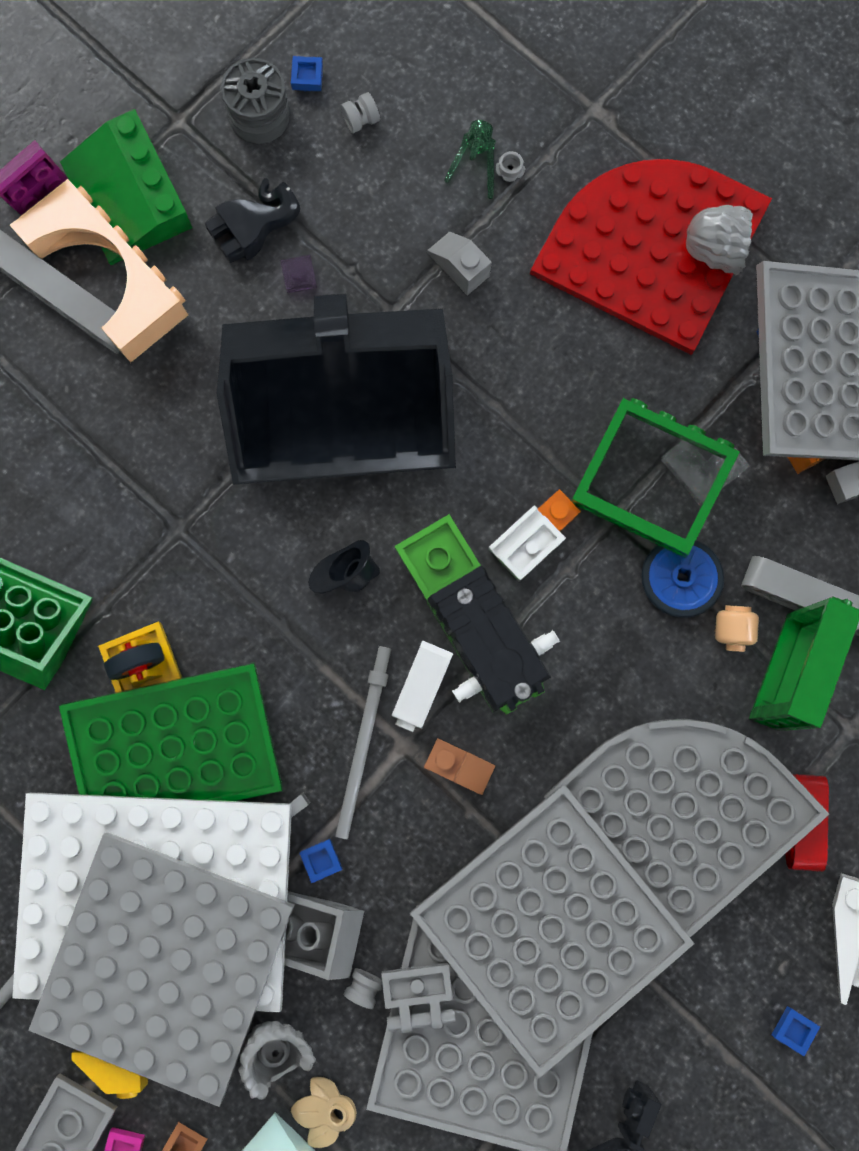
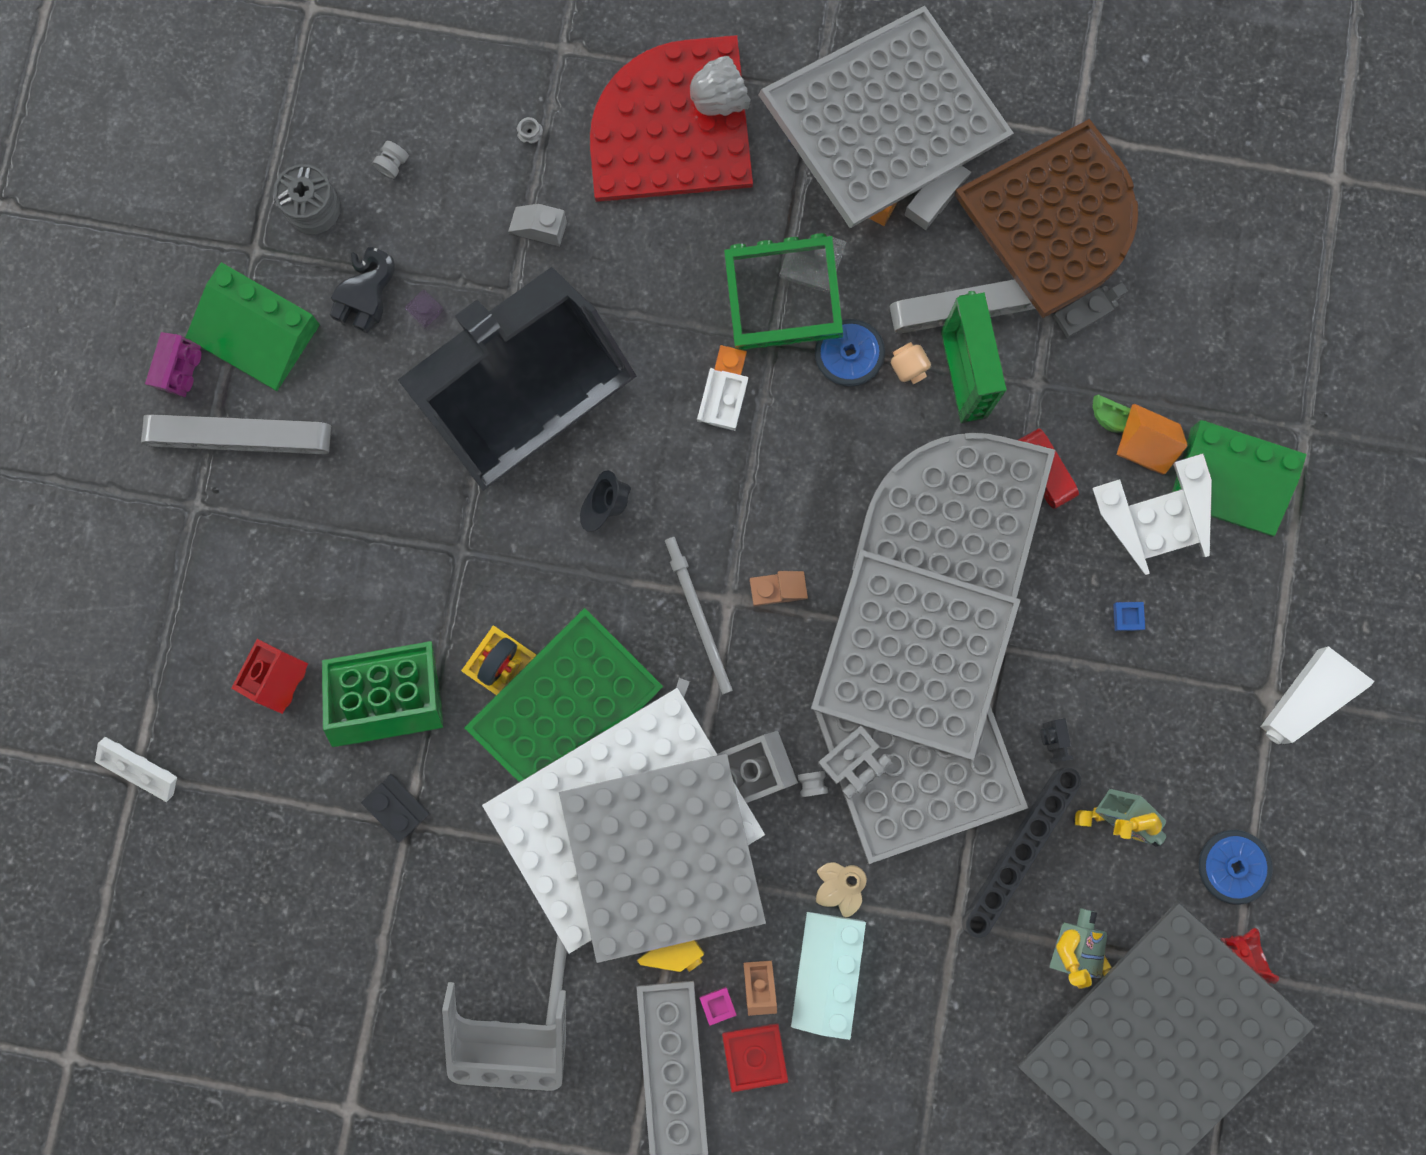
camera: 30 degrees left, 0 degrees up
light nougat arch [10,179,188,363] -> none
light grey hair [238,1021,316,1100] -> none
blue plate [291,56,323,91] -> none
blue plate [299,839,343,883] -> none
white slope [392,641,453,732] -> none
black piece [395,514,560,715] -> none
clear green plant [444,120,496,199] -> none

